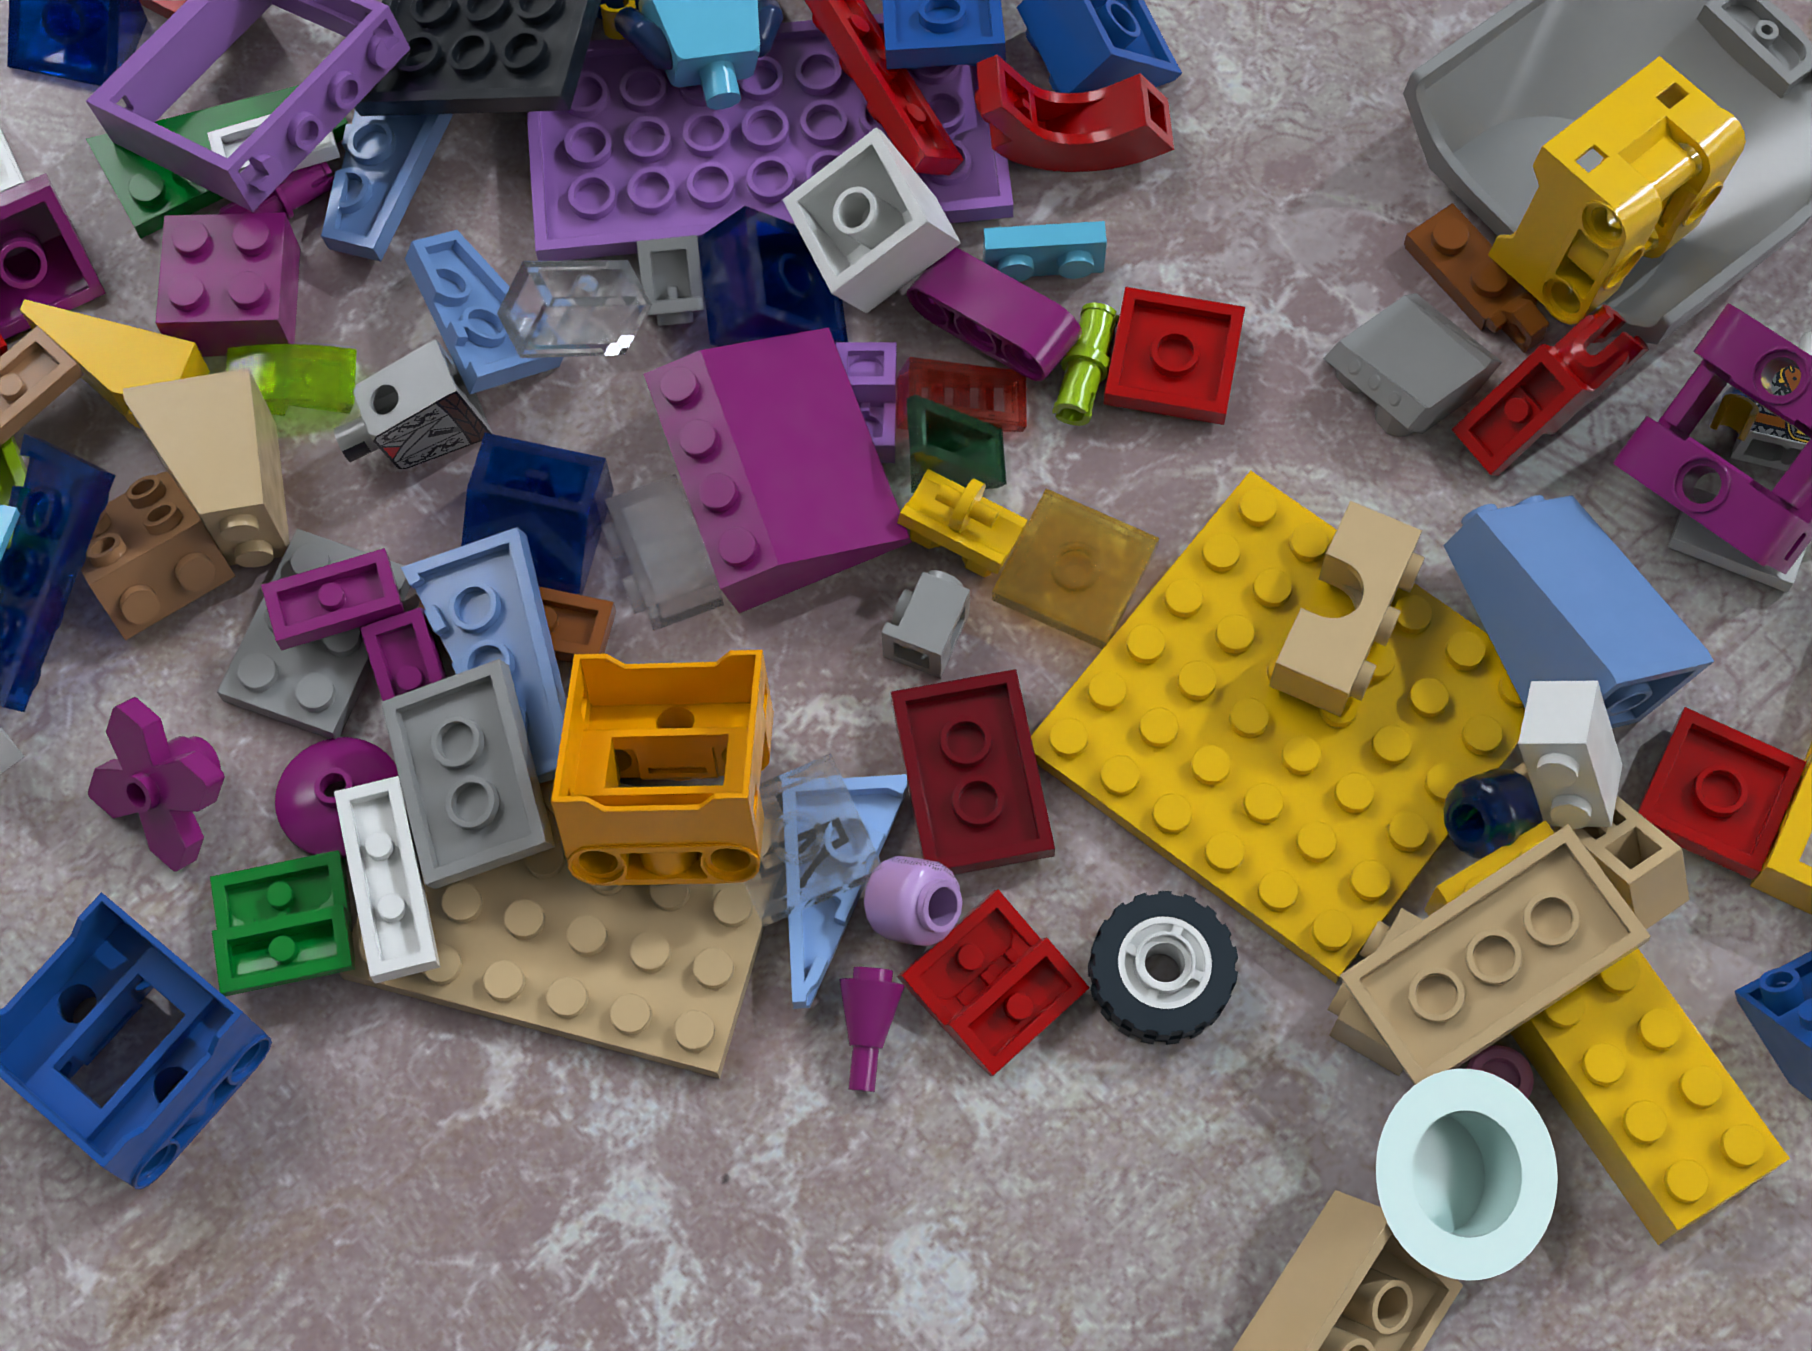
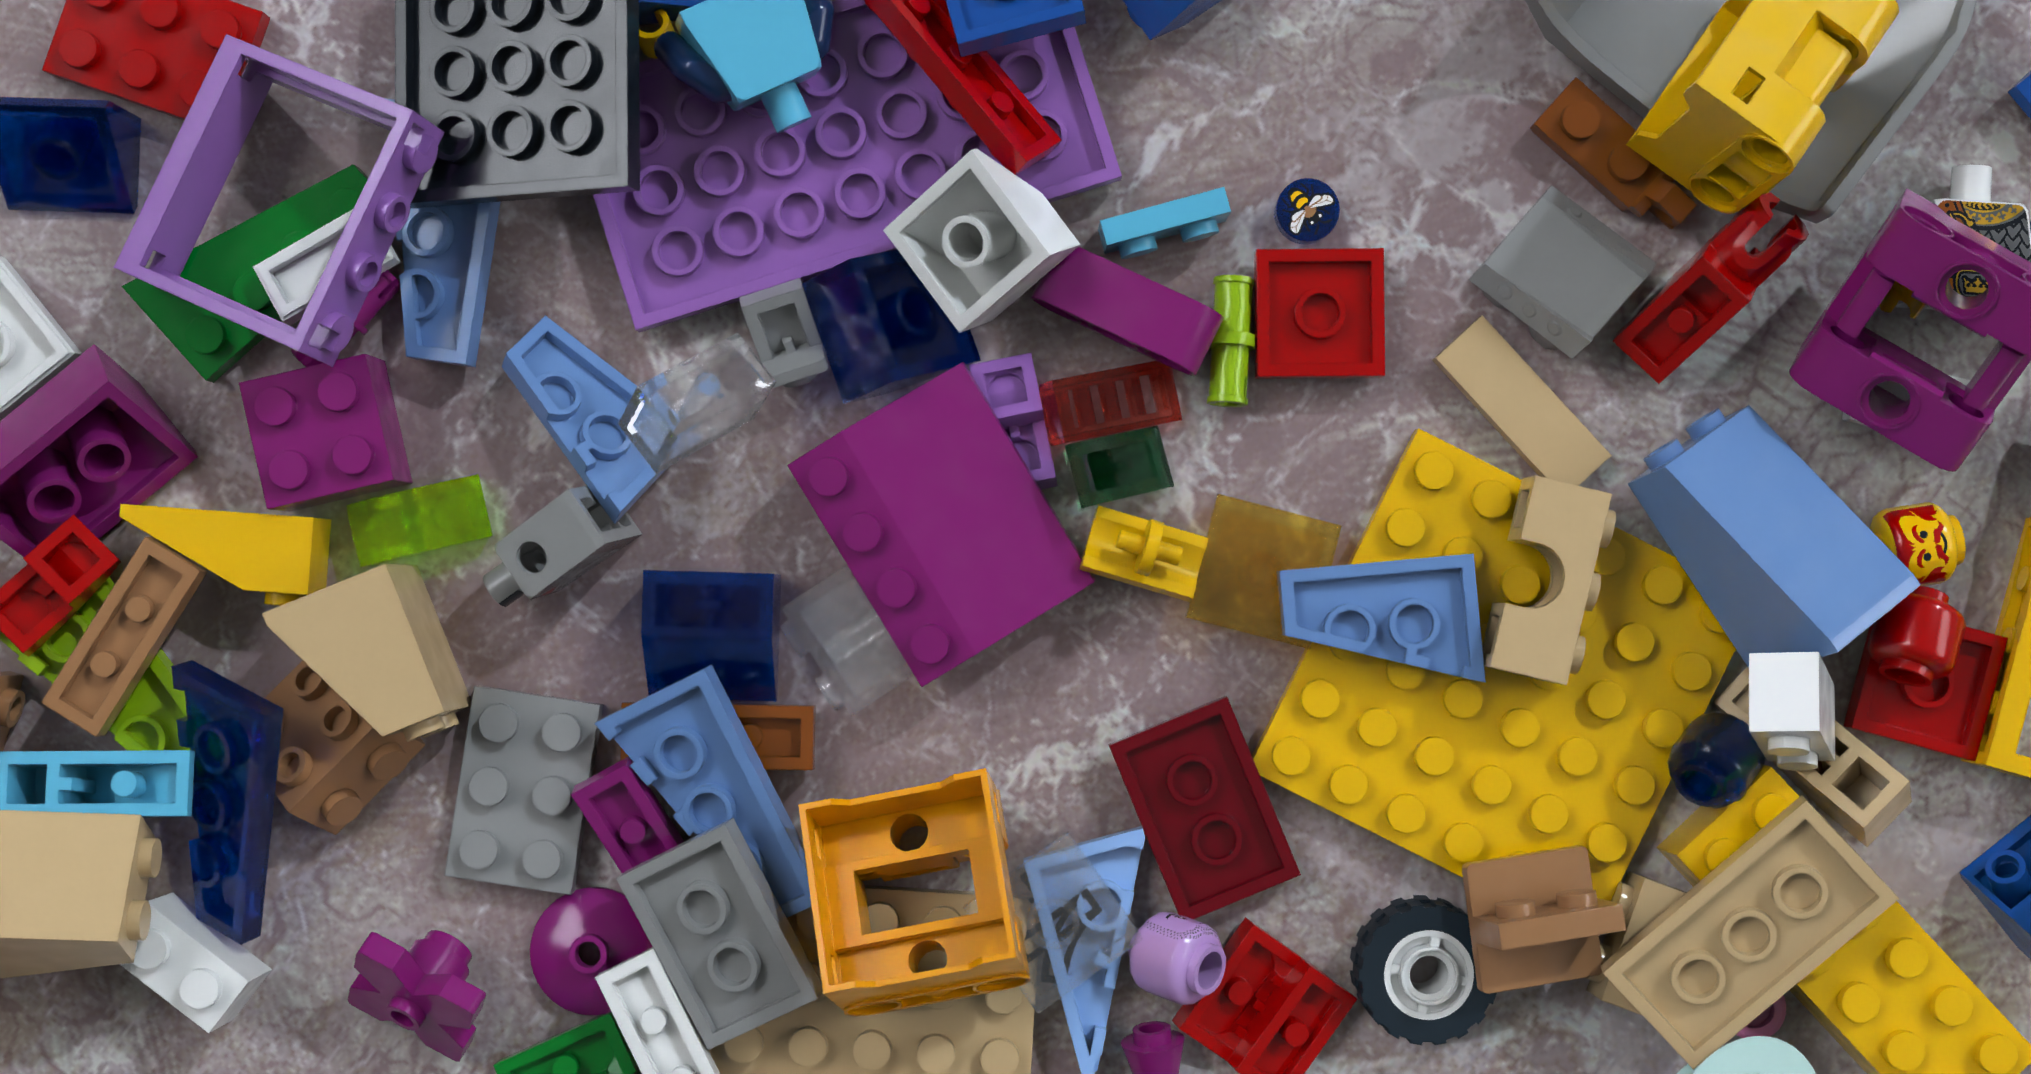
camera: 15 degrees left, 20 degrees up
magenta plate [261,548,404,651] -> none
light grey brick [882,570,970,679] -> none
red arch [975,55,1174,172] -> none
none -> tile [1274,178,1340,245]
none -> medium blue wing [1277,553,1486,683]
none -> tan tile [1432,315,1612,486]
none -> medium nougat bracket [1462,845,1626,994]
none -> red head [1868,586,1966,687]
none -> yellow head [1869,502,1966,586]

